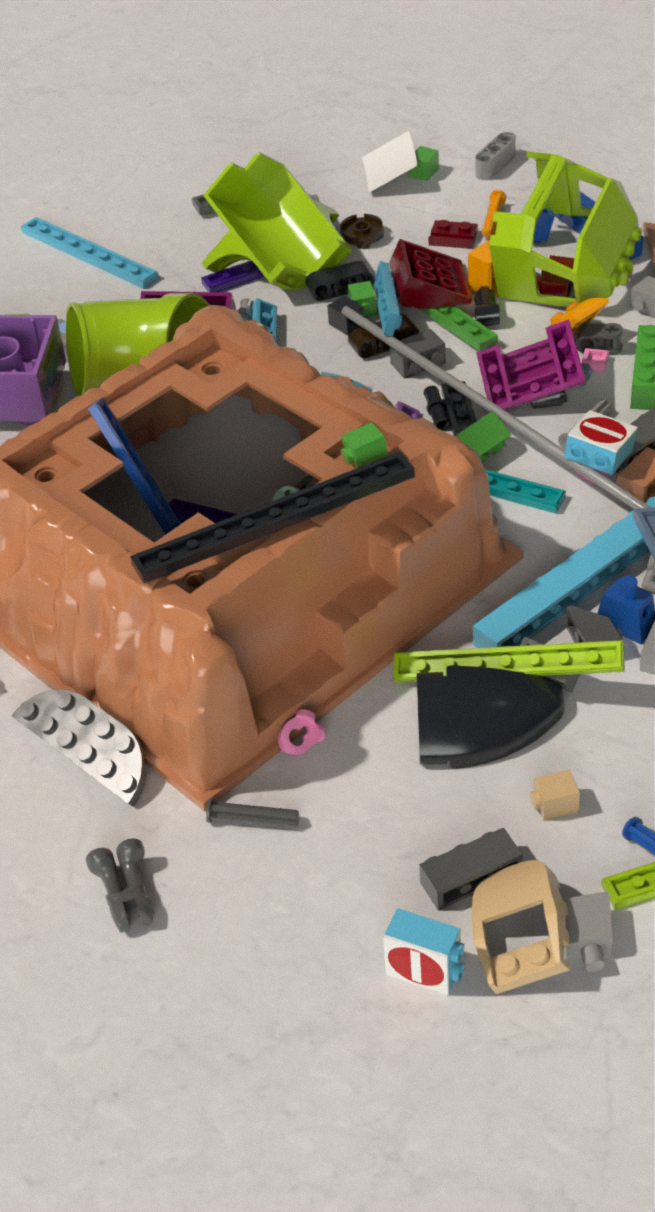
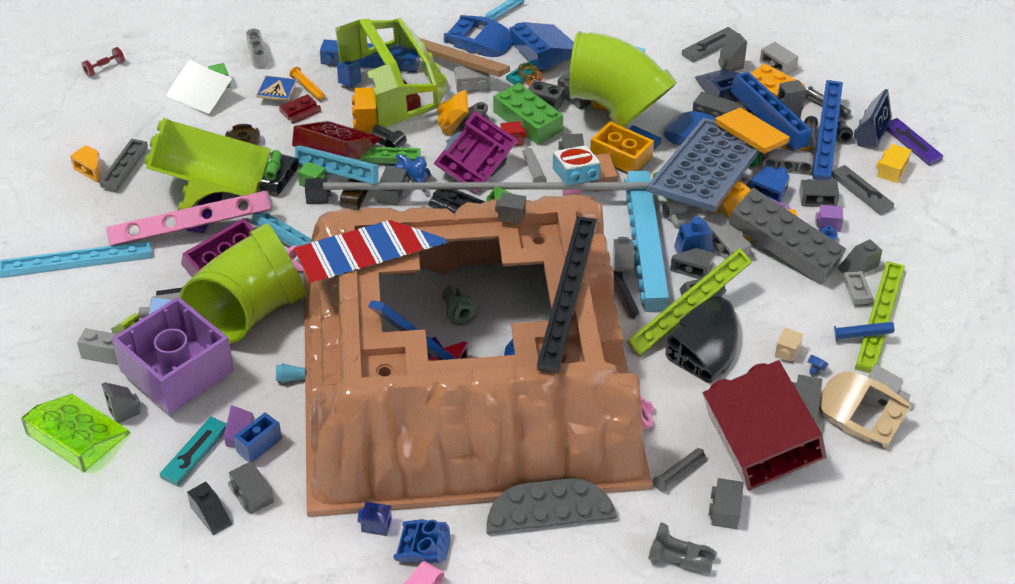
camera: 55 degrees left, 0 degrees up
bright green brick [341,422,389,469] -> none
piece [383,908,465,995] -> none
none -> light orange slope [70,145,101,183]
none -> dark red wheel [81,47,125,77]
none -> bright pink beam [106,191,272,246]
none -> piece [256,75,298,101]
none -> bright green pin [264,150,282,180]
none -> sticker [294,220,447,283]
none -> blue animal [394,154,431,192]
none -> dark grey brick [495,193,526,224]
none -> red brick [500,121,526,146]
none -> dark grey slope [613,237,634,271]
none -> black axle [613,270,639,318]
none -> dark red brick [702,360,827,491]
none -> dark grey brick [708,478,744,530]
none -> blue tile [807,355,829,375]

